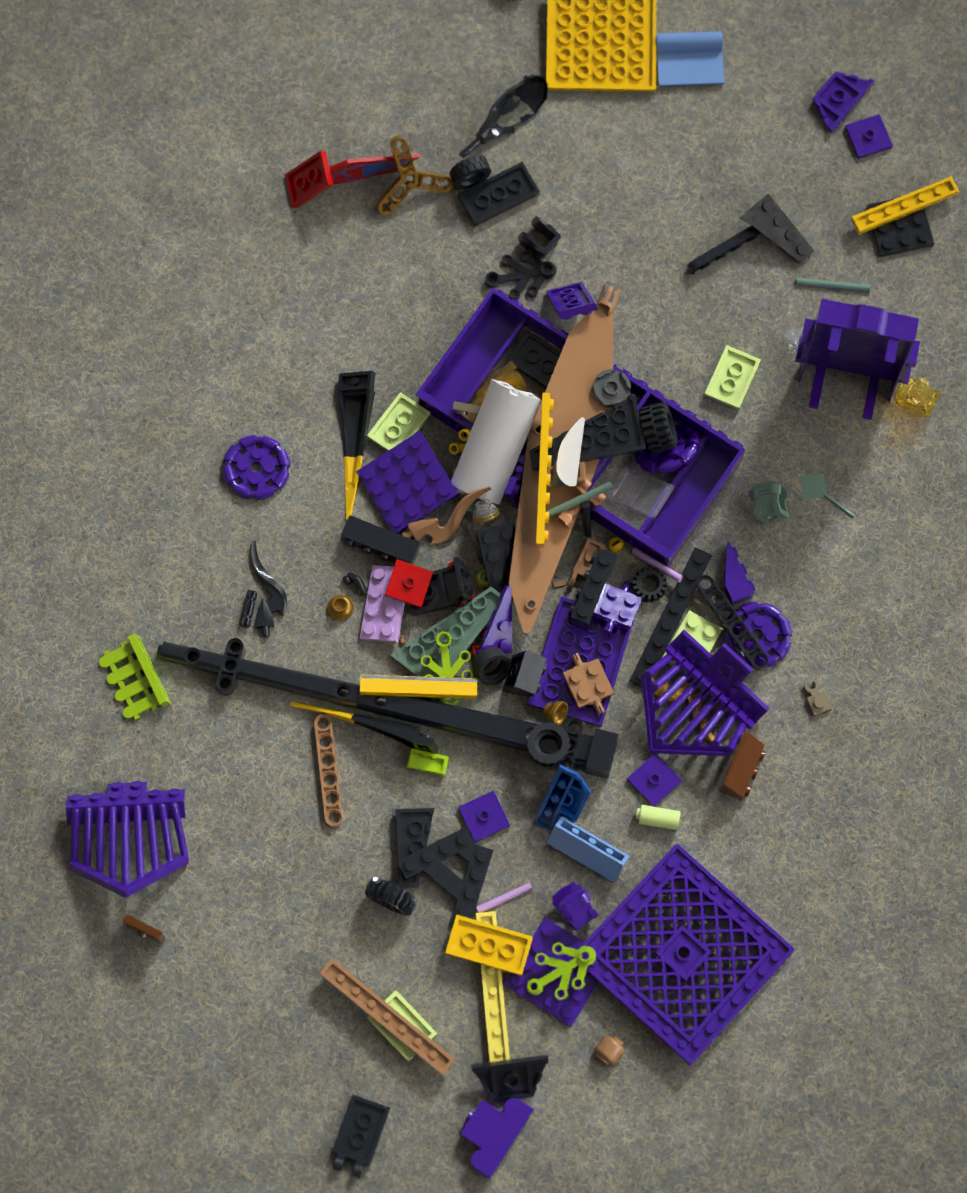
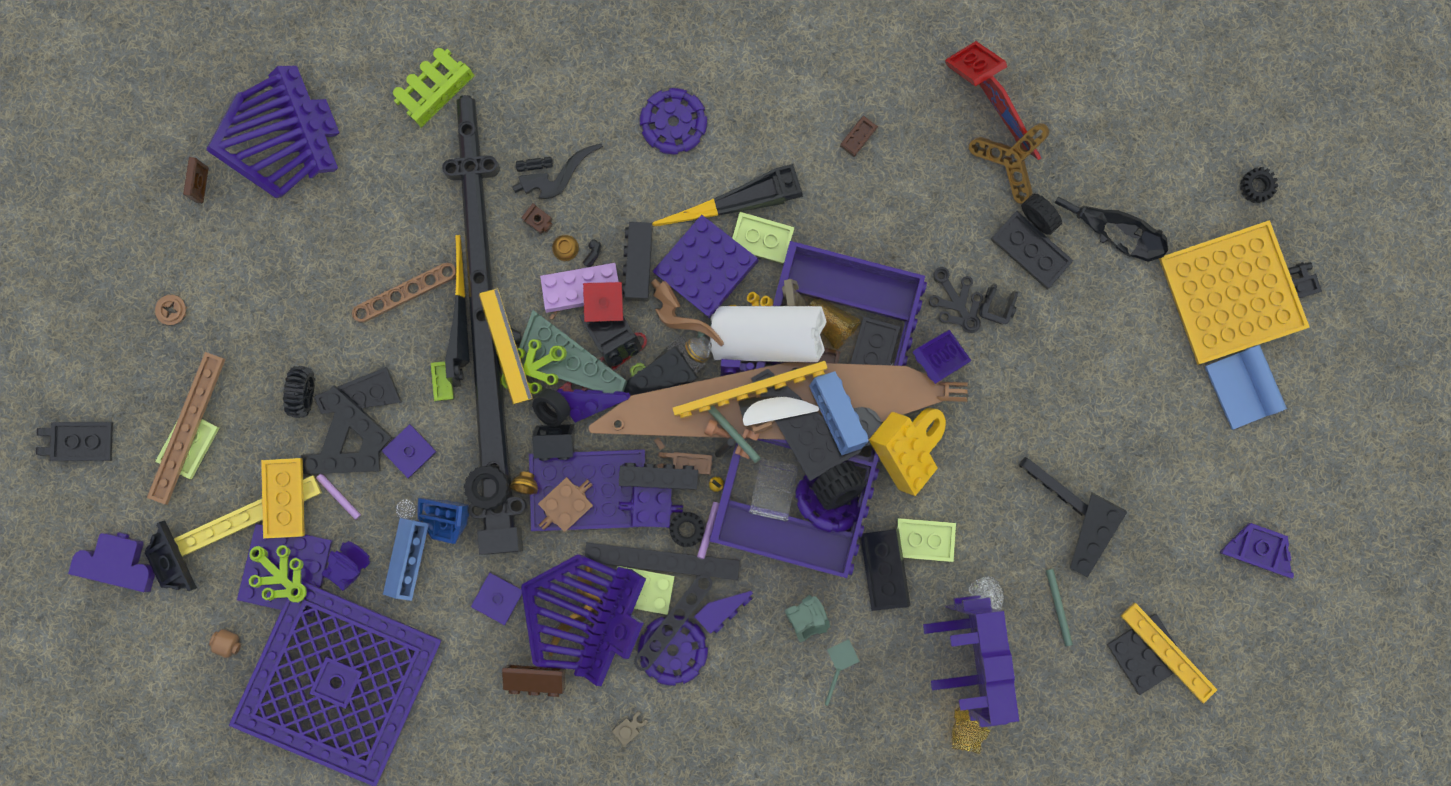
camera: 65 degrees right, 10 degrees up
yellowish green brick [635,805,681,830] -> none
dark purple plate [845,114,893,159] -> none
none -> medium nougat gear [155,295,187,325]
none -> reddish brown brick [521,203,553,235]
none -> medium blue brick [809,371,869,455]
none -> reddish brown plate [840,116,878,157]
none -> black plate [861,529,910,611]
none -> yellow brick [869,407,946,496]

